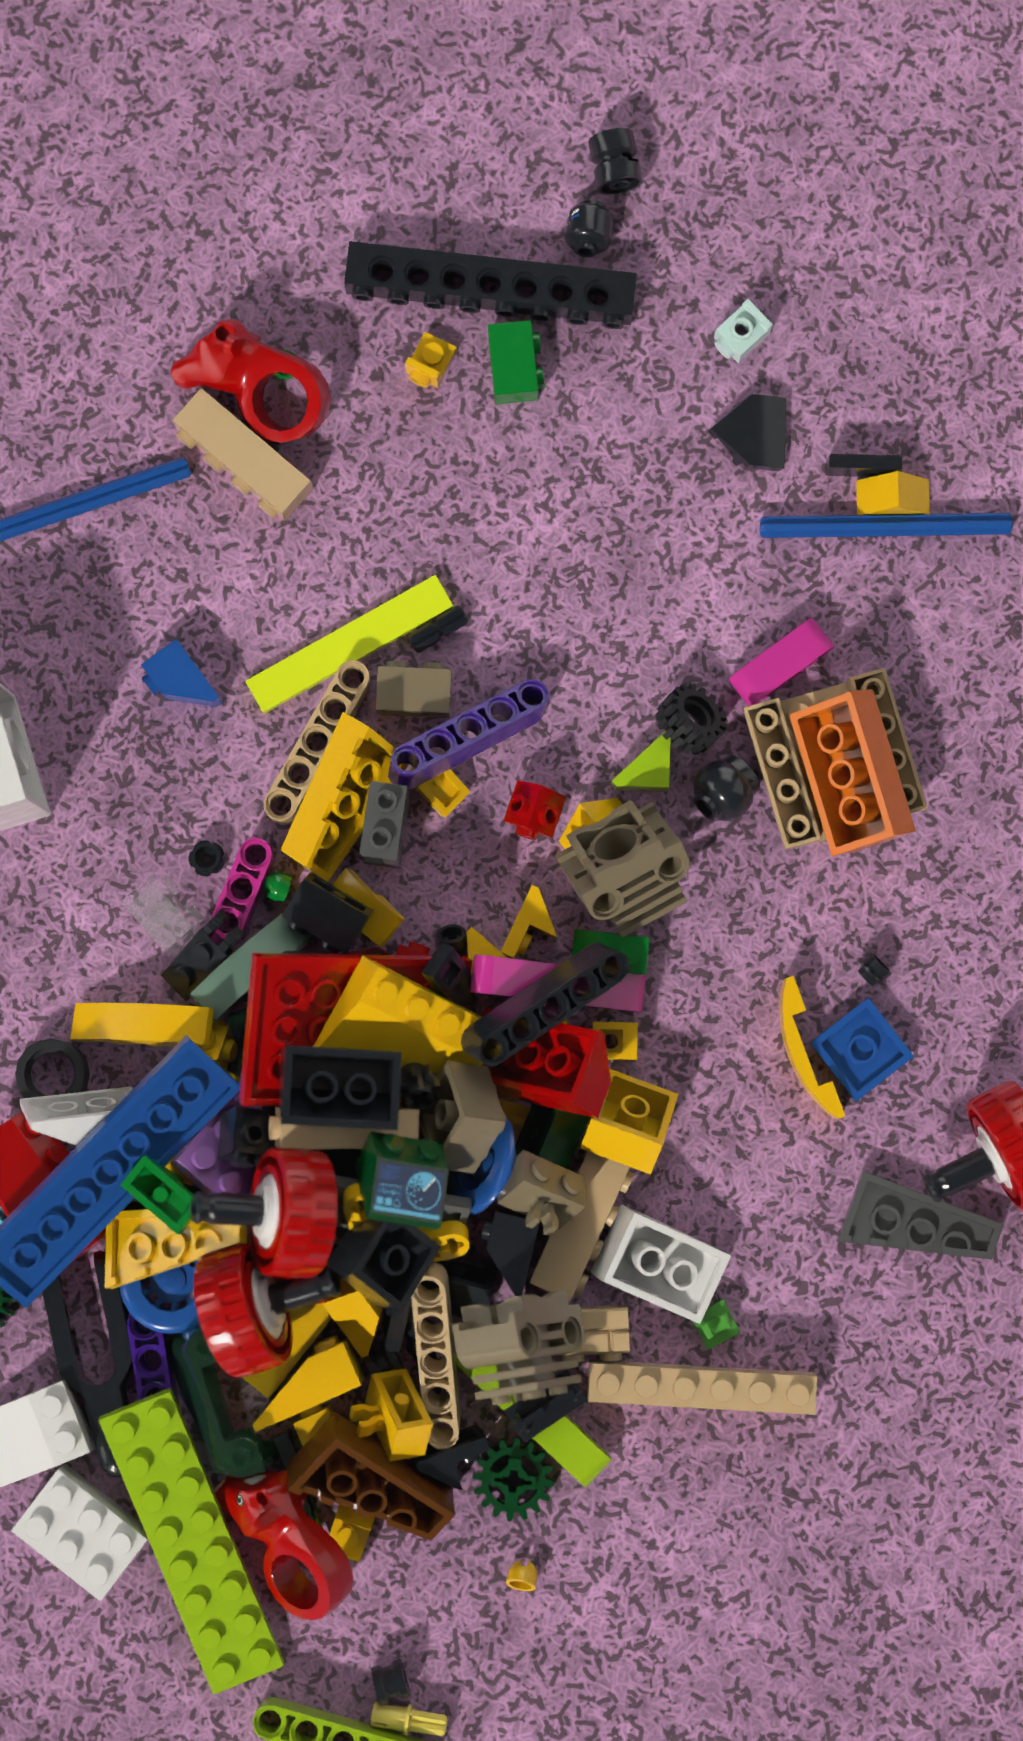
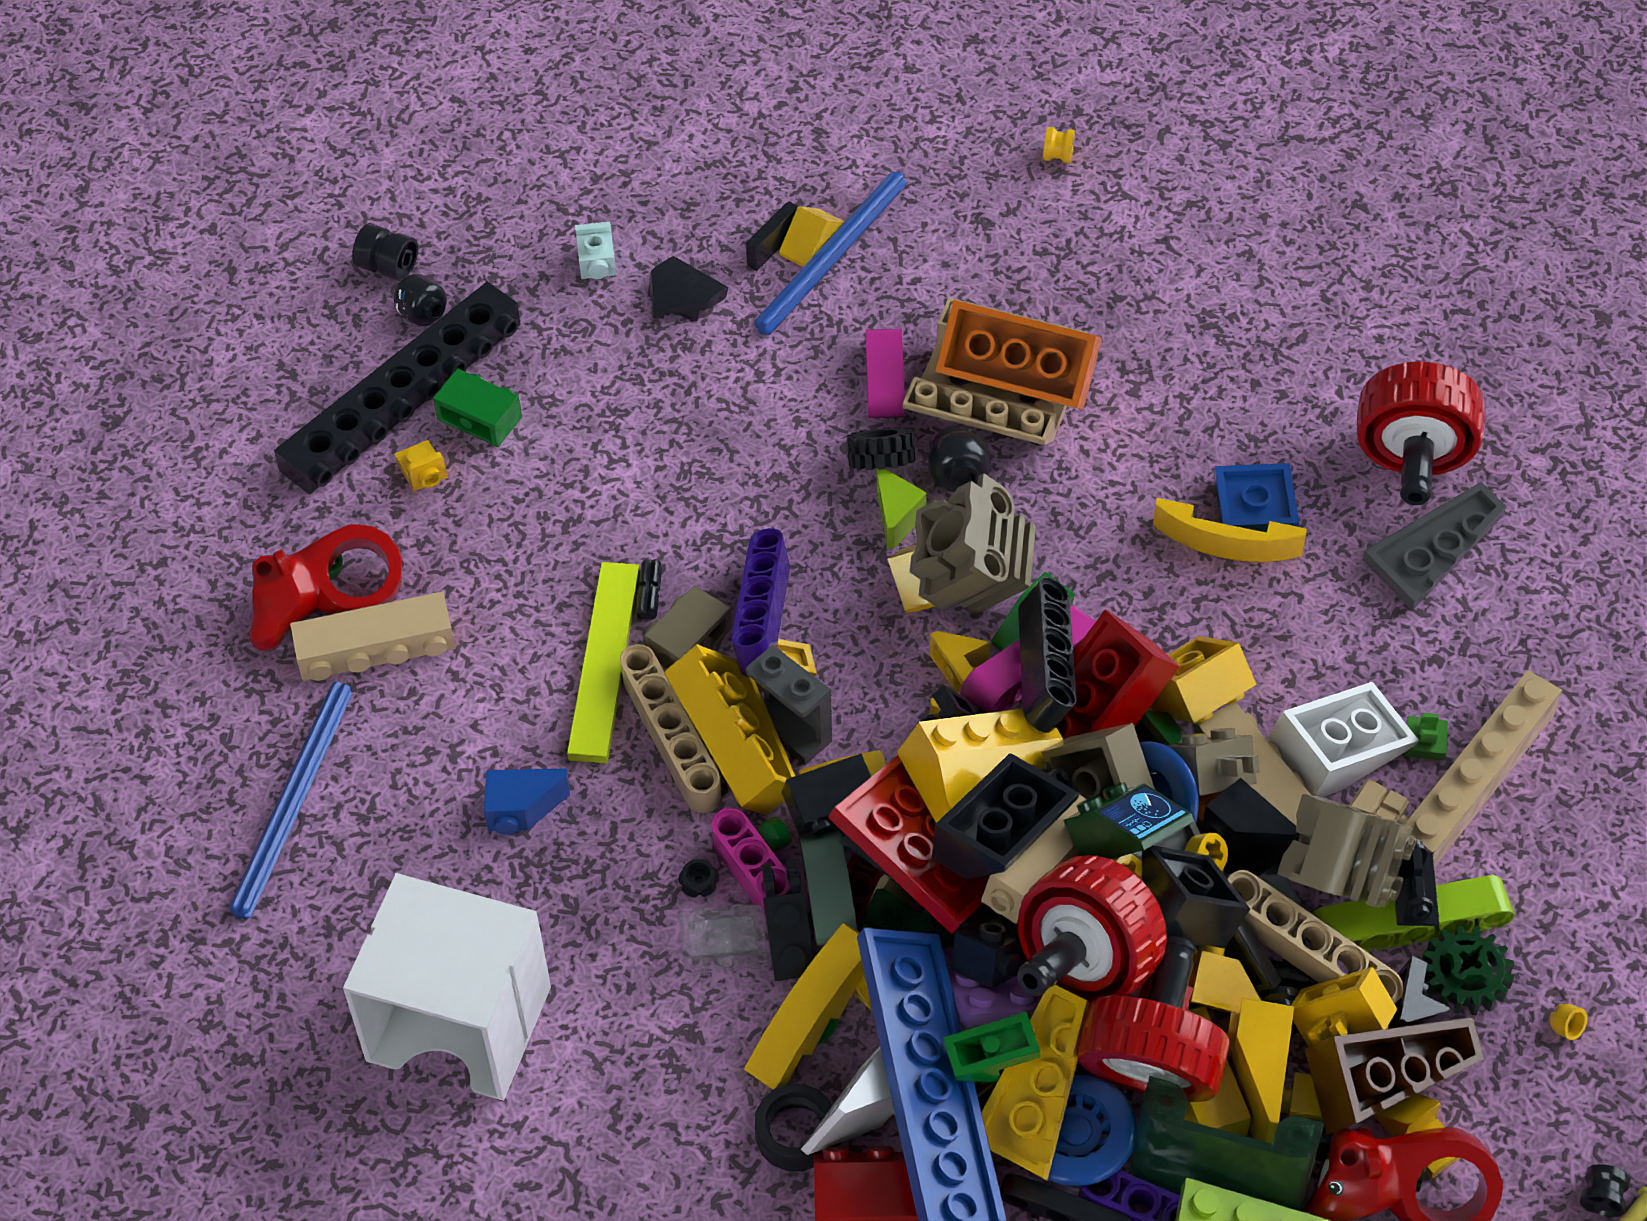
camera: 55 degrees left, 30 degrees down
red brick [503,780,566,841] -> none
black plate [858,952,892,986] -> none

